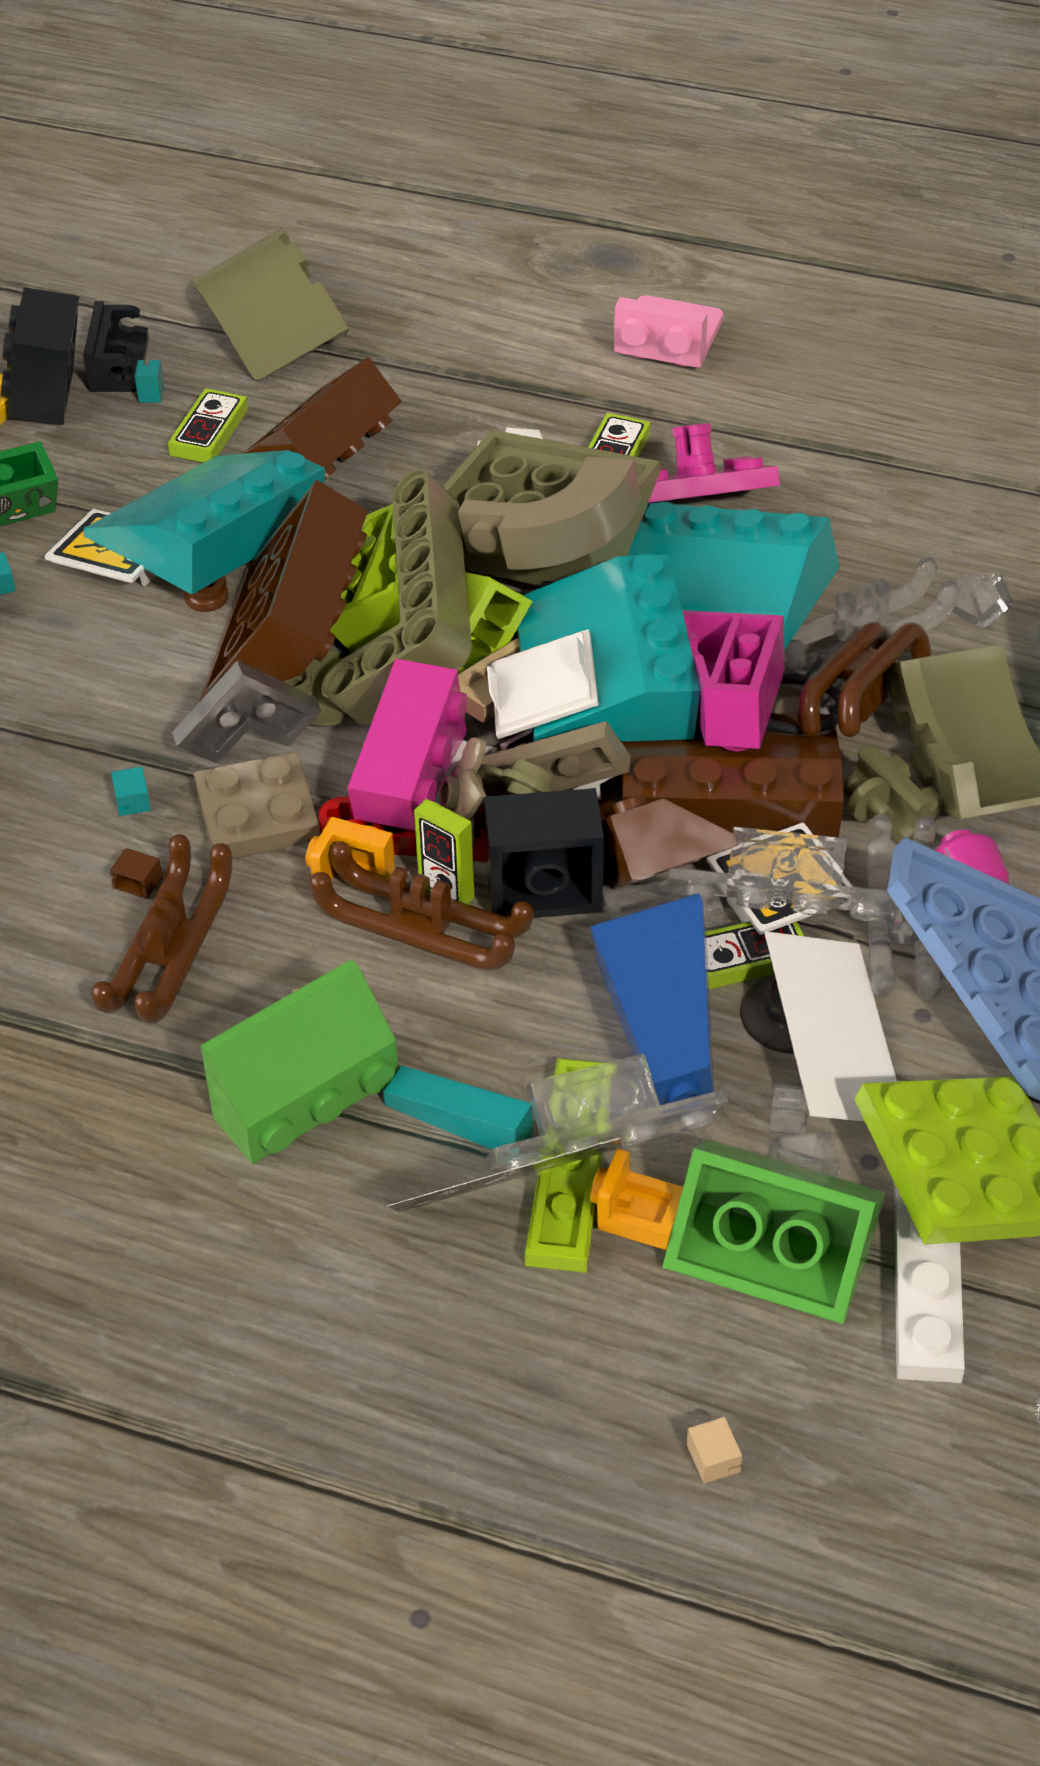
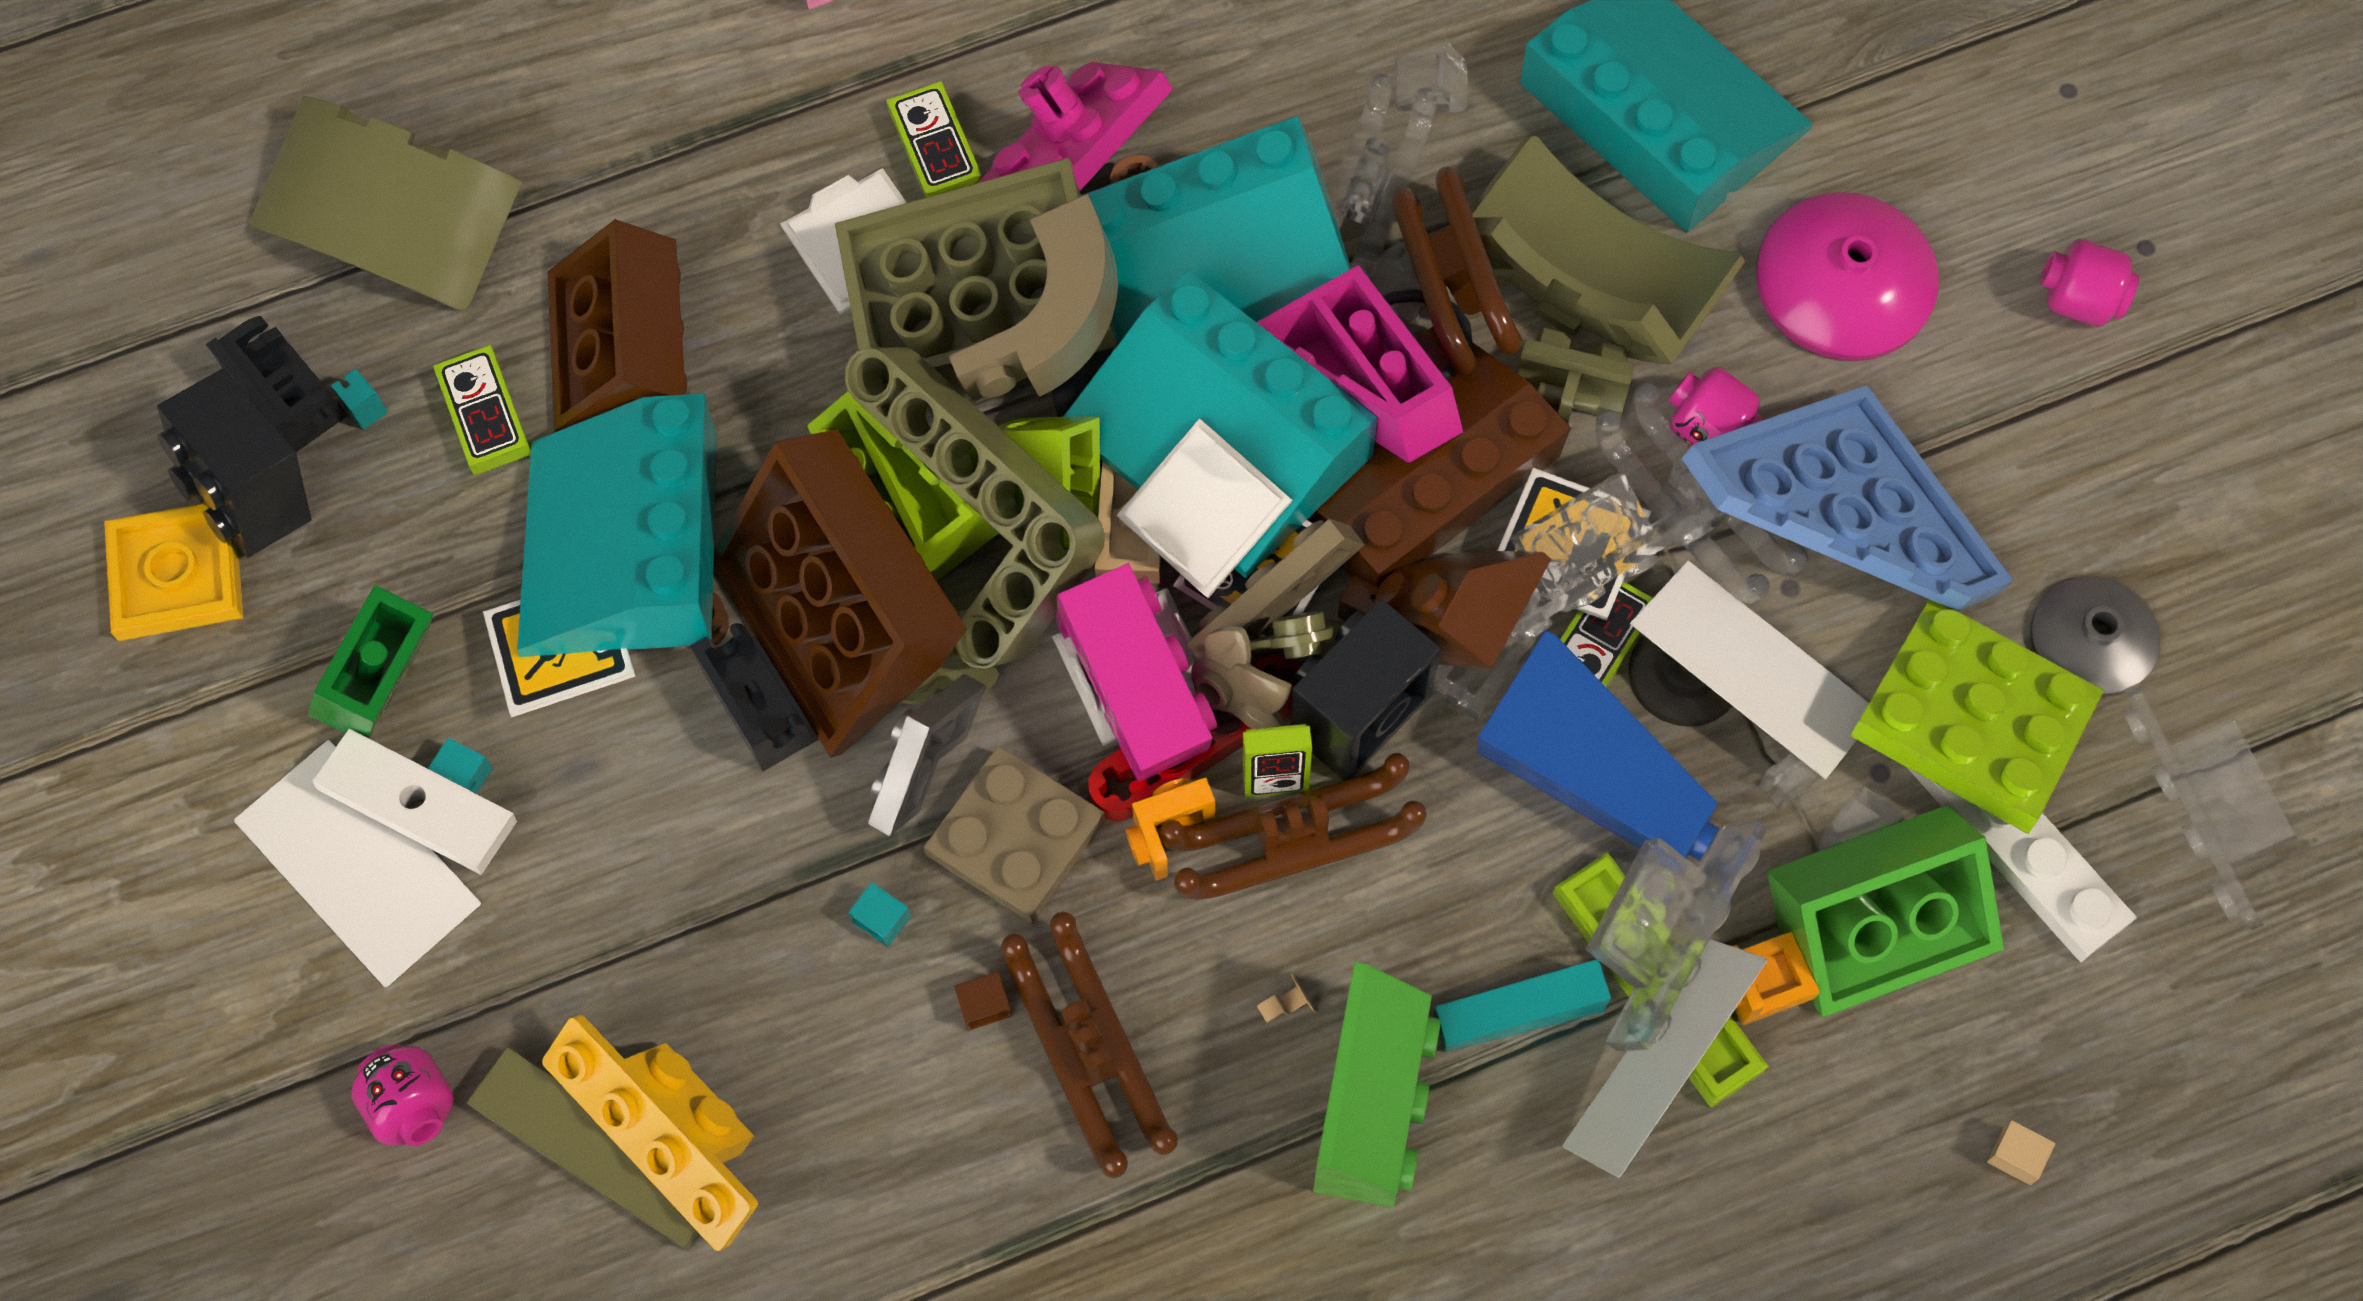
camera: 40 degrees left, 20 degrees up
none -> black hinge [690,623,819,772]

